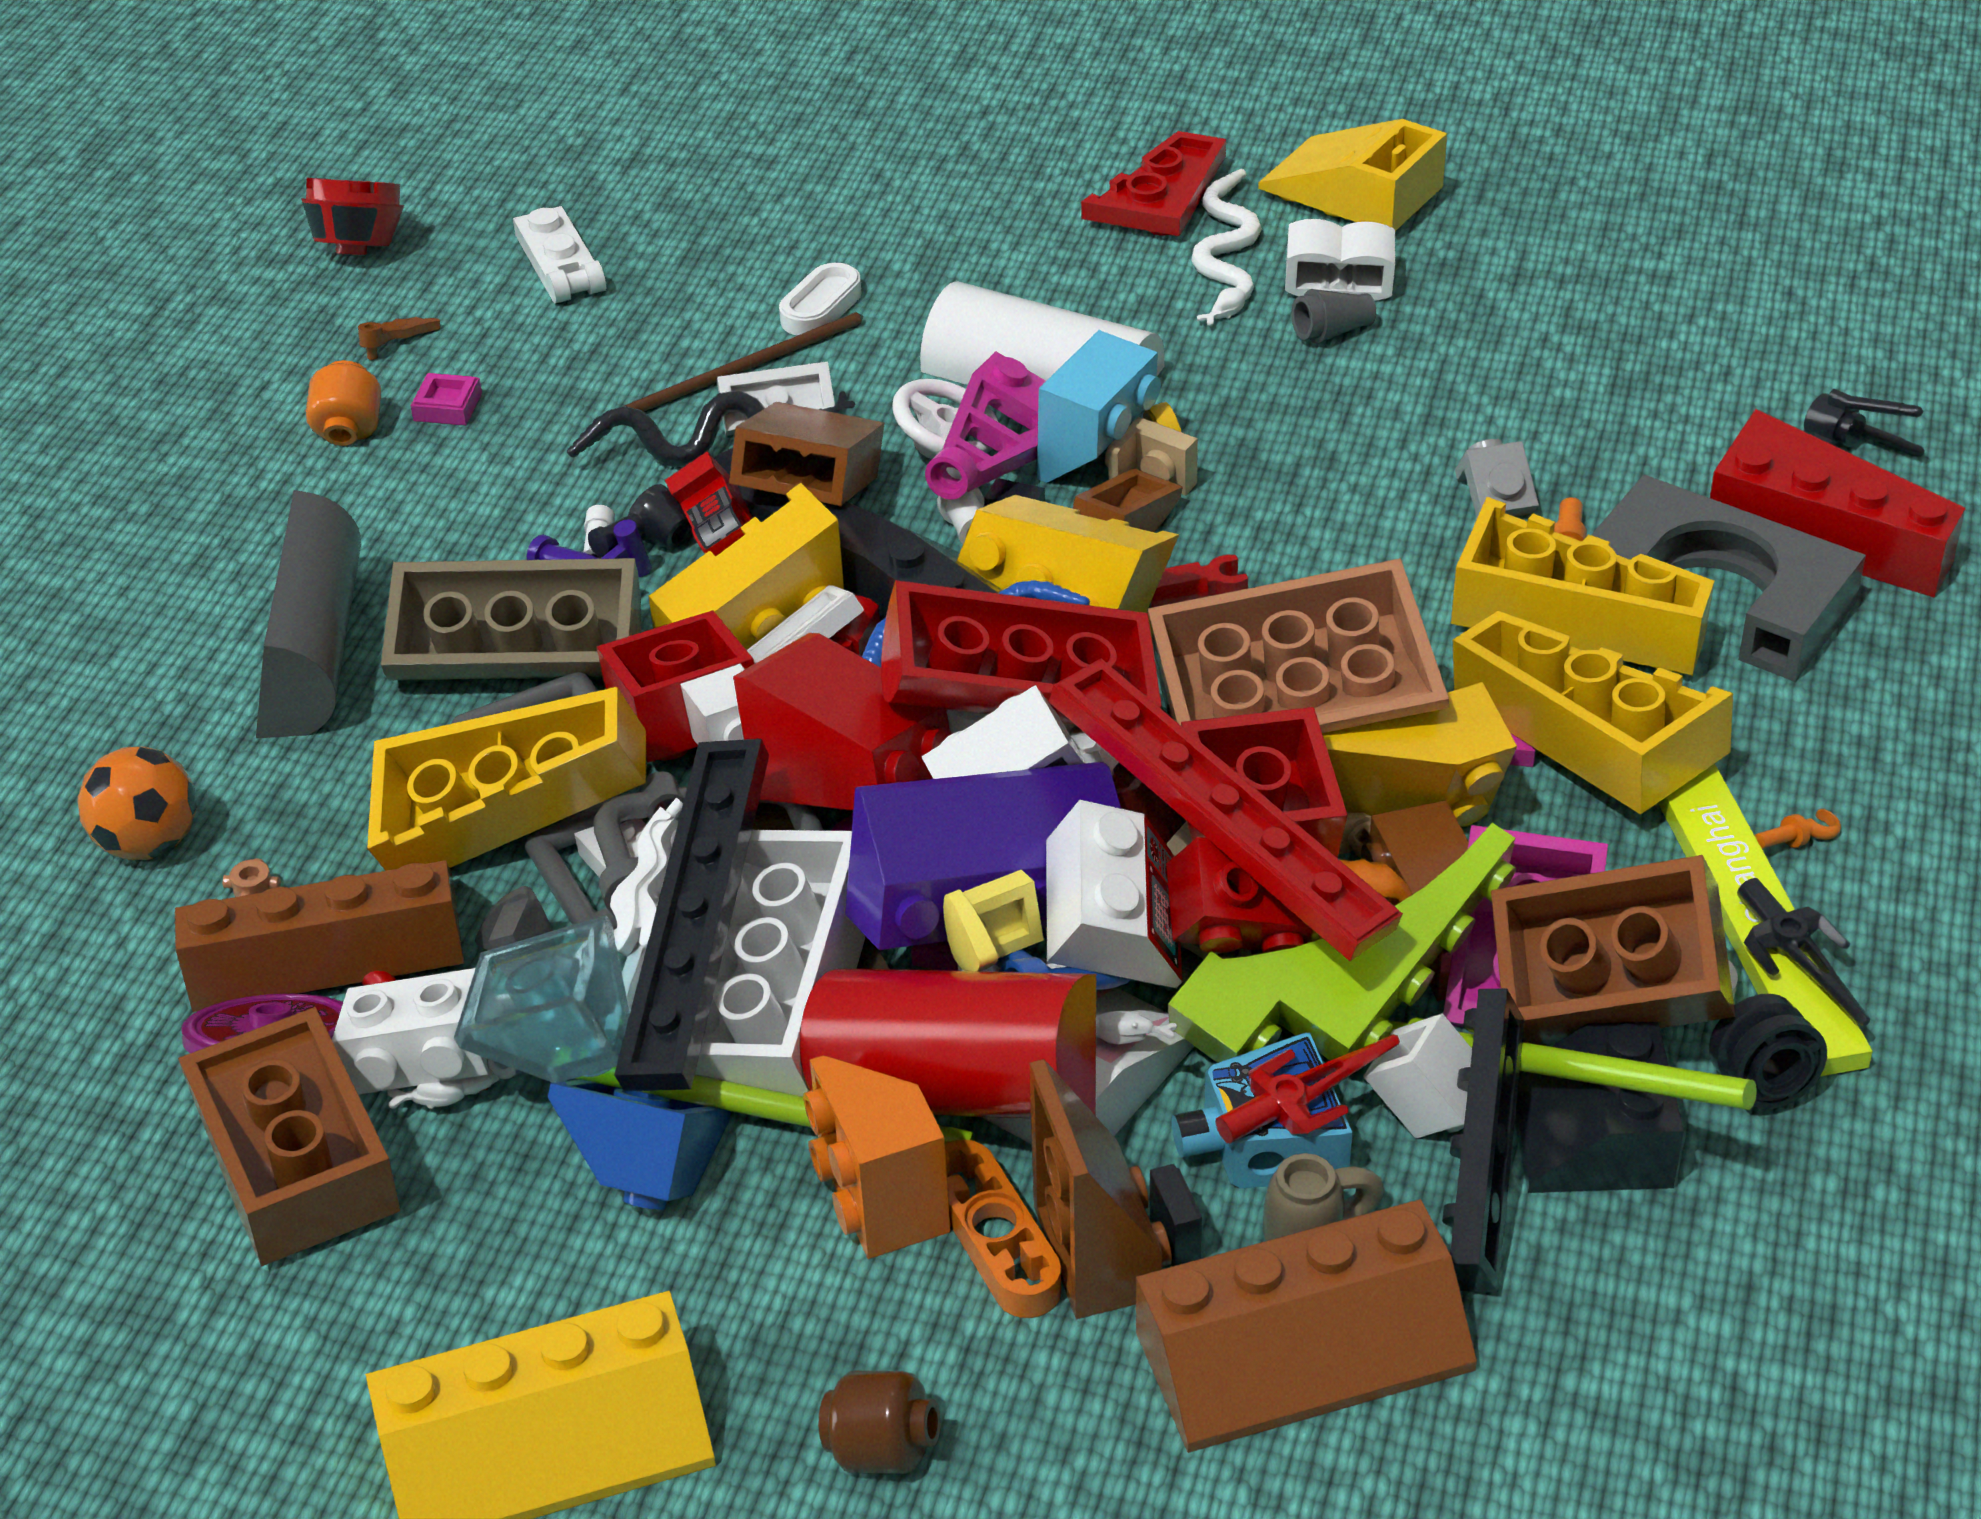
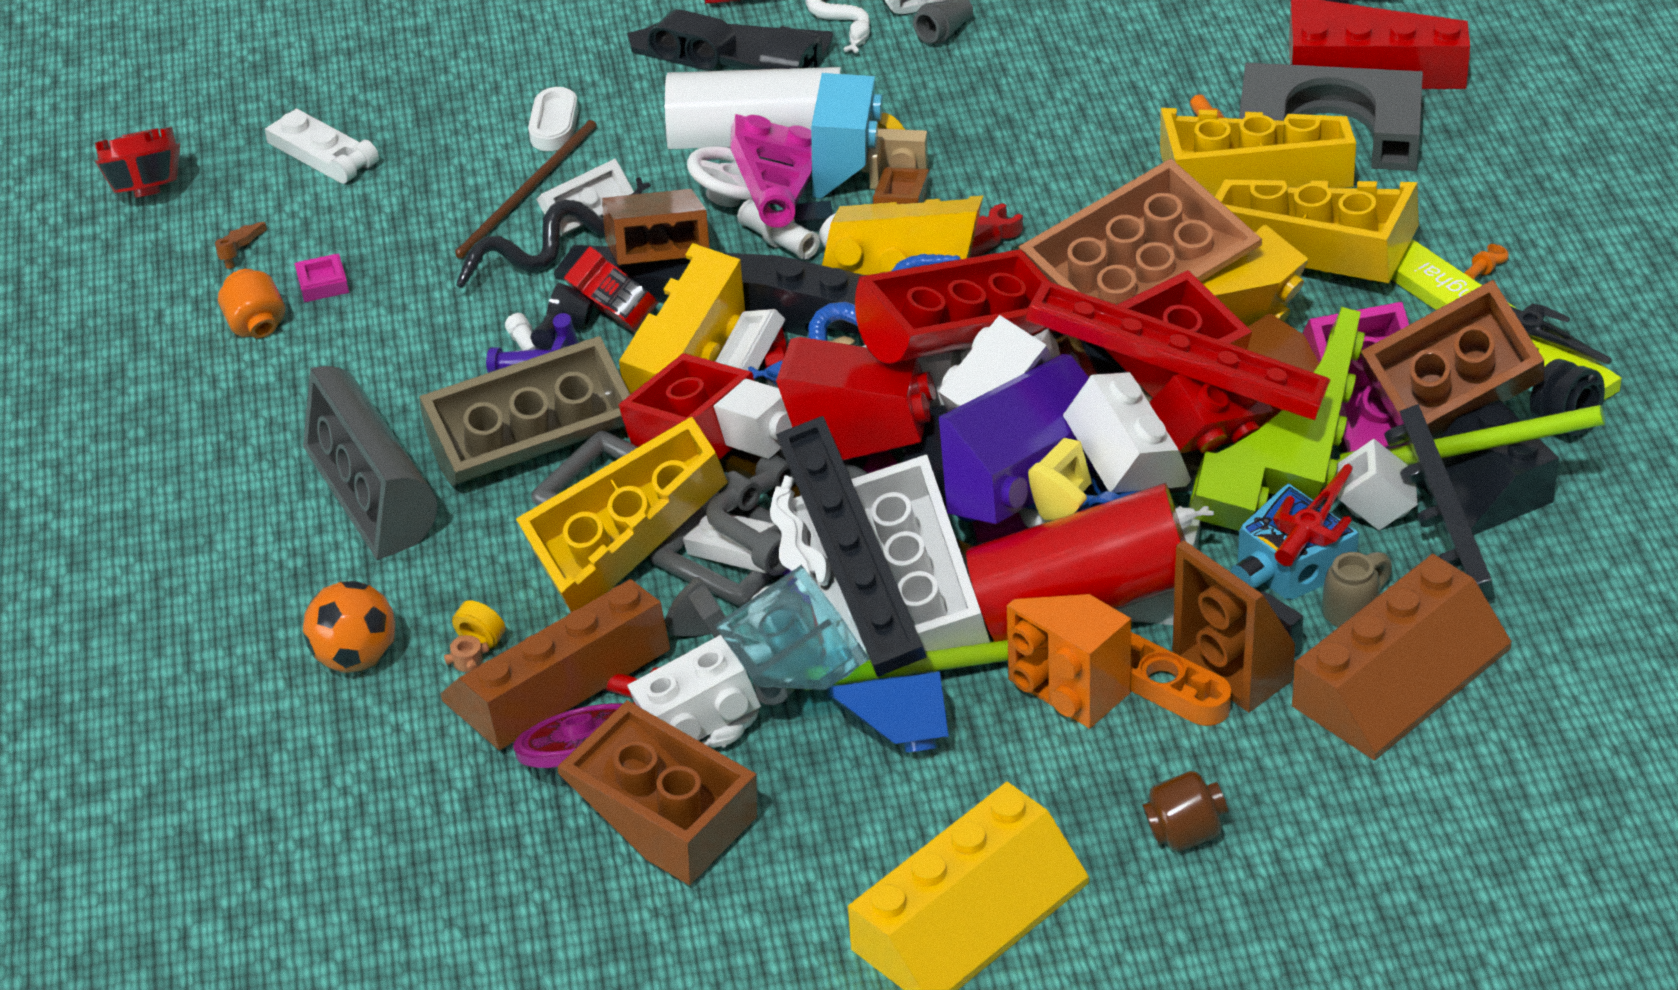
camera: 25 degrees left, 0 degrees up
light grey bracket [1455,439,1539,518] -> none
none -> yellow tile [452,600,506,649]
none -> black panel [627,9,833,70]

